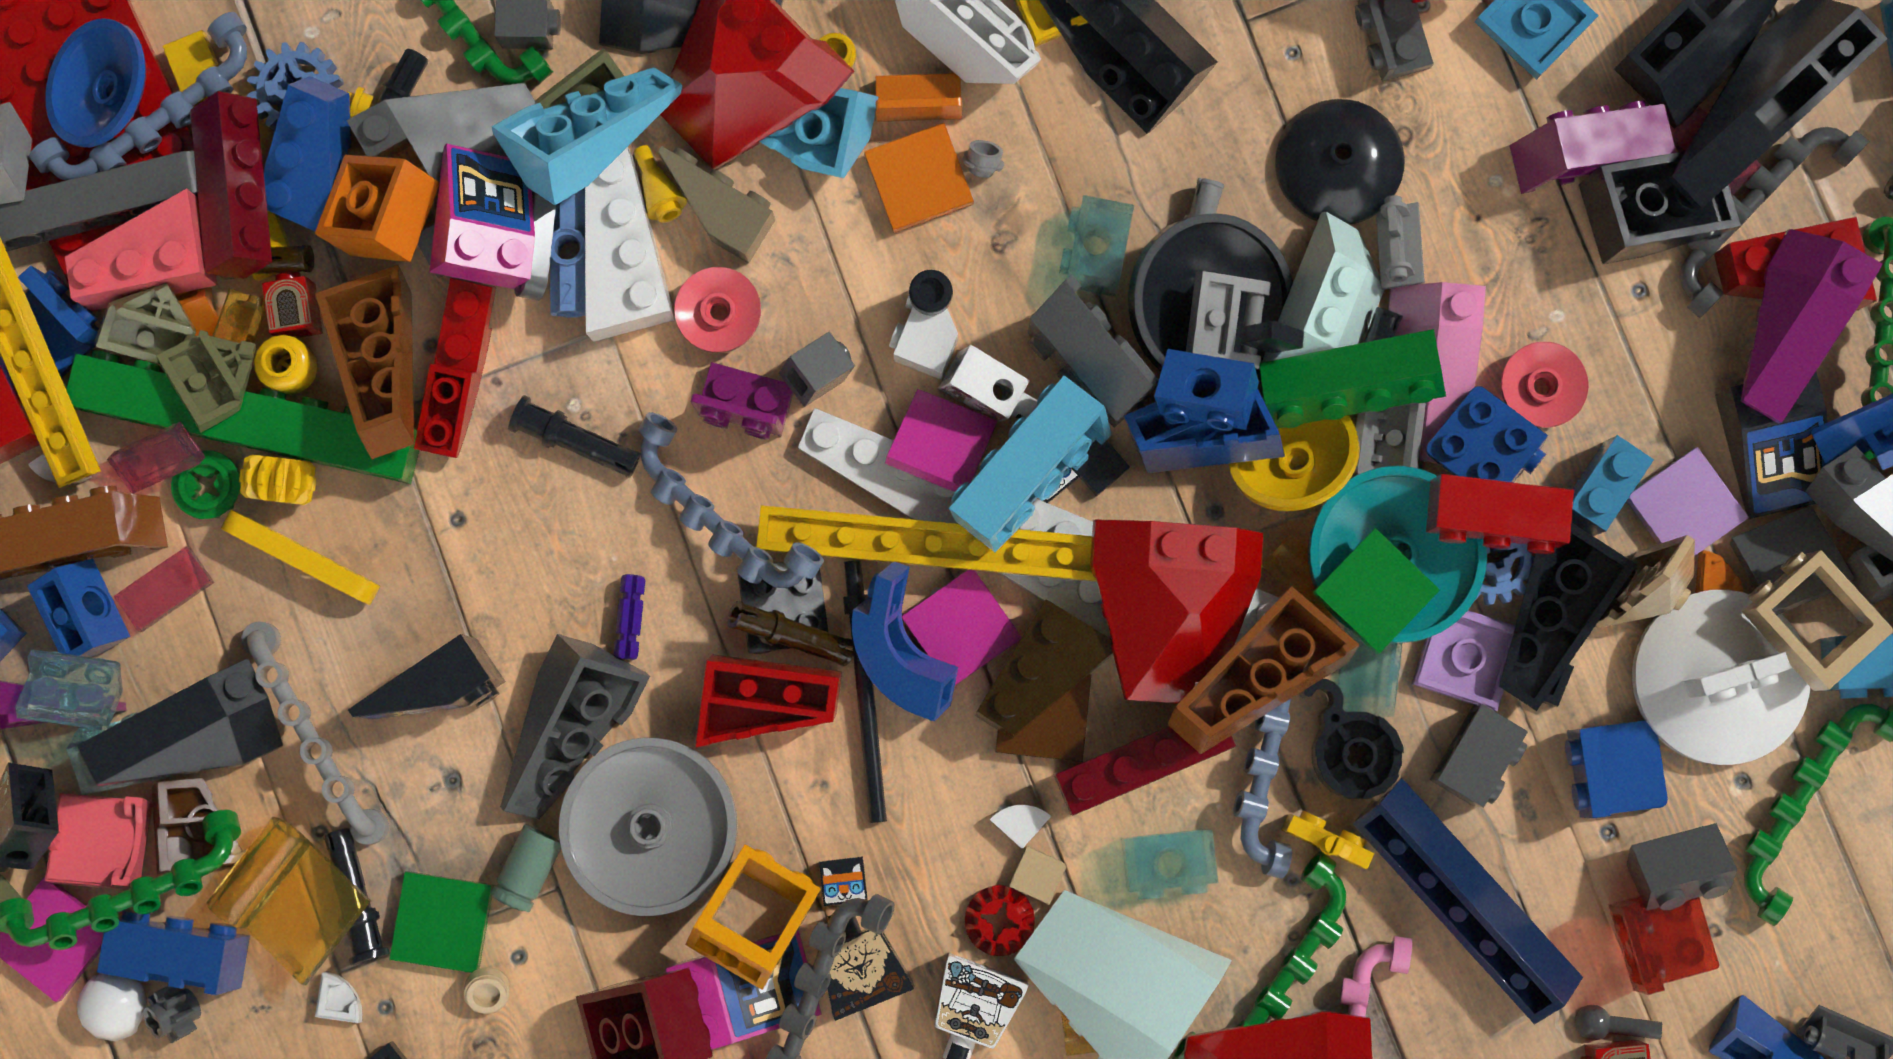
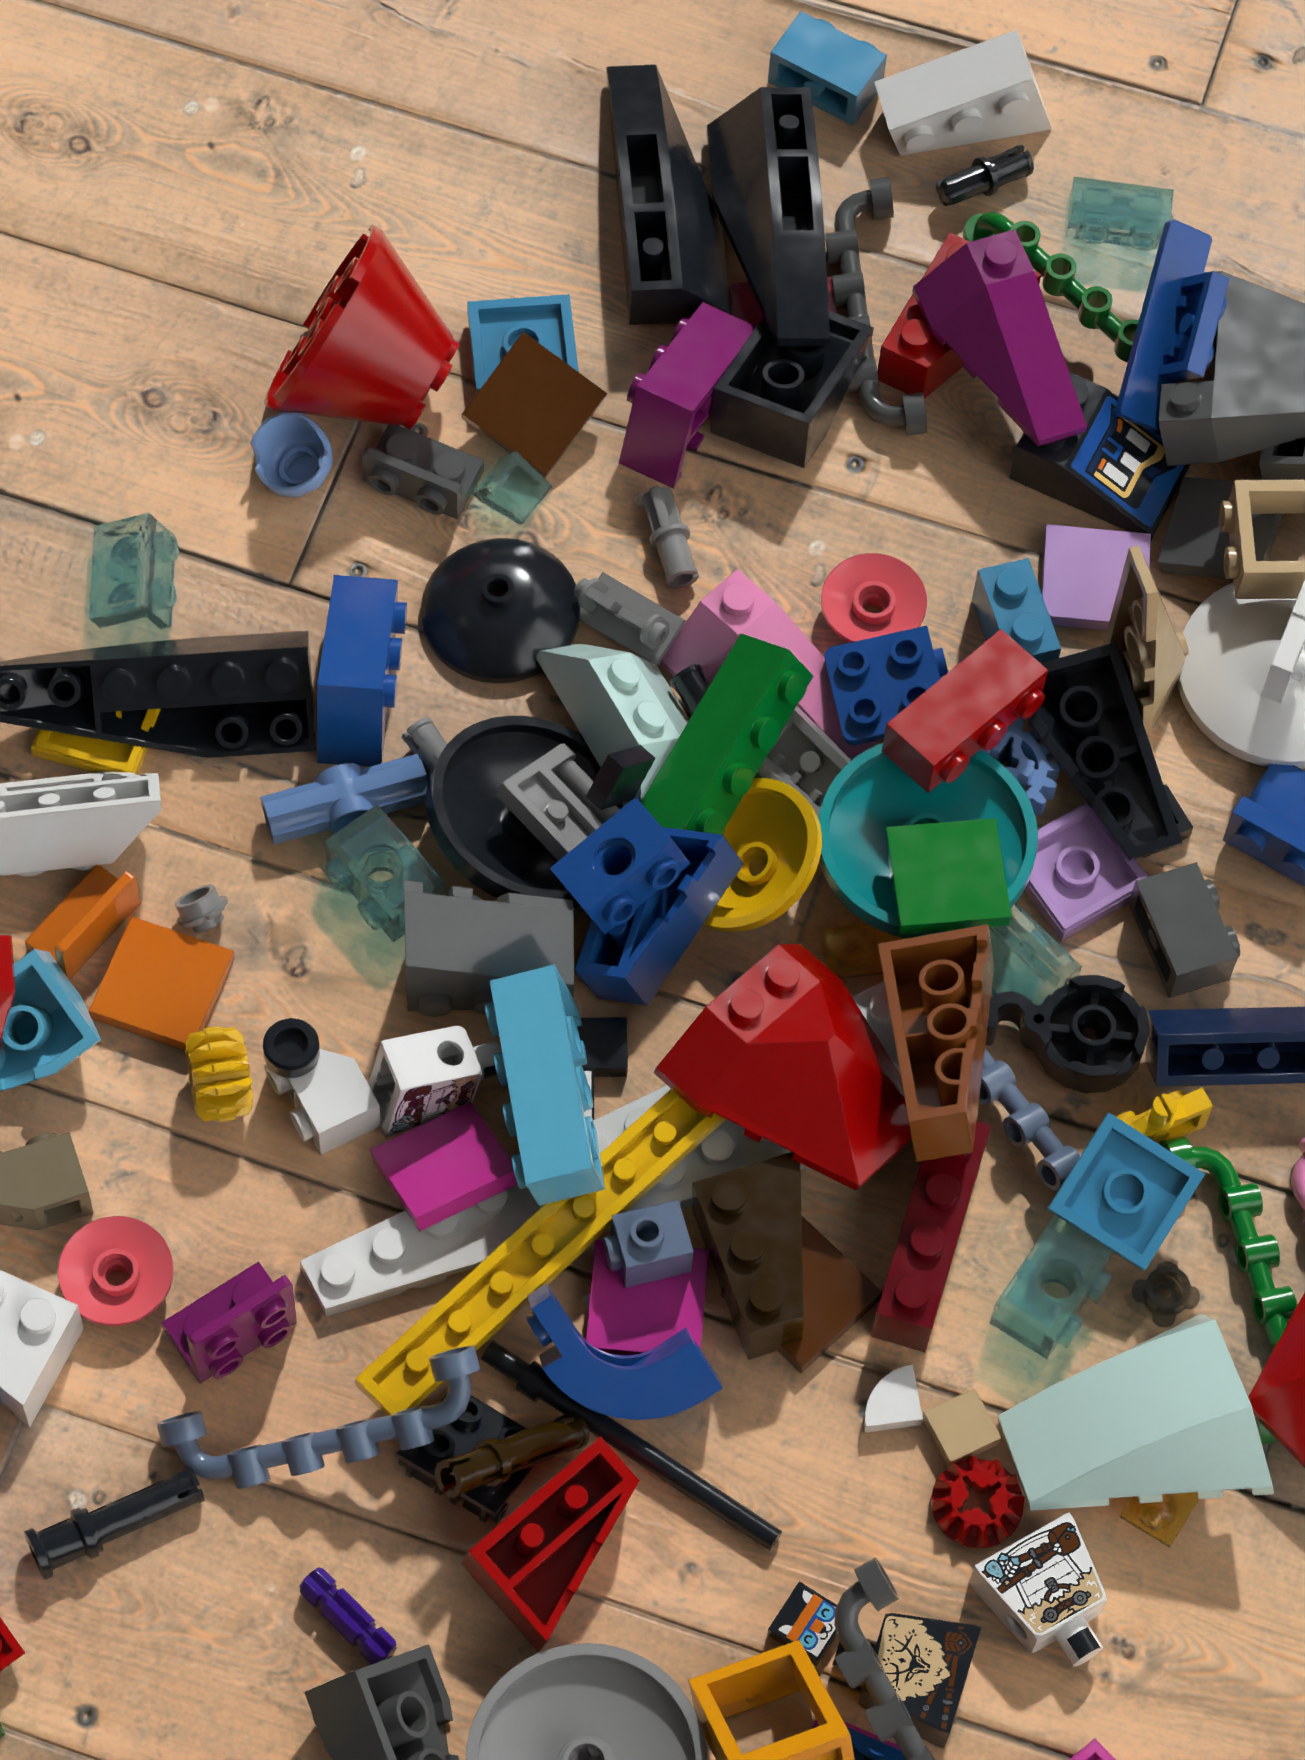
camera: 55 degrees left, 20 degrees down
dark grey brick [779,331,855,407] -> none
orange tile [1695,550,1743,593] -> none
none -> yellow gear [185,1026,253,1123]
none -> medium blue piece [260,754,428,845]
none -> blue wedge [317,575,407,767]
none -> reddish brown tile [461,332,607,479]
none -> clear light blue slope [472,450,552,525]
none -> sand blue brick [603,1200,694,1288]
none -> light grey axle [642,486,699,588]
none -> dark azure plate [1046,1112,1205,1271]
none -> clear smoke plate [1131,1261,1200,1327]

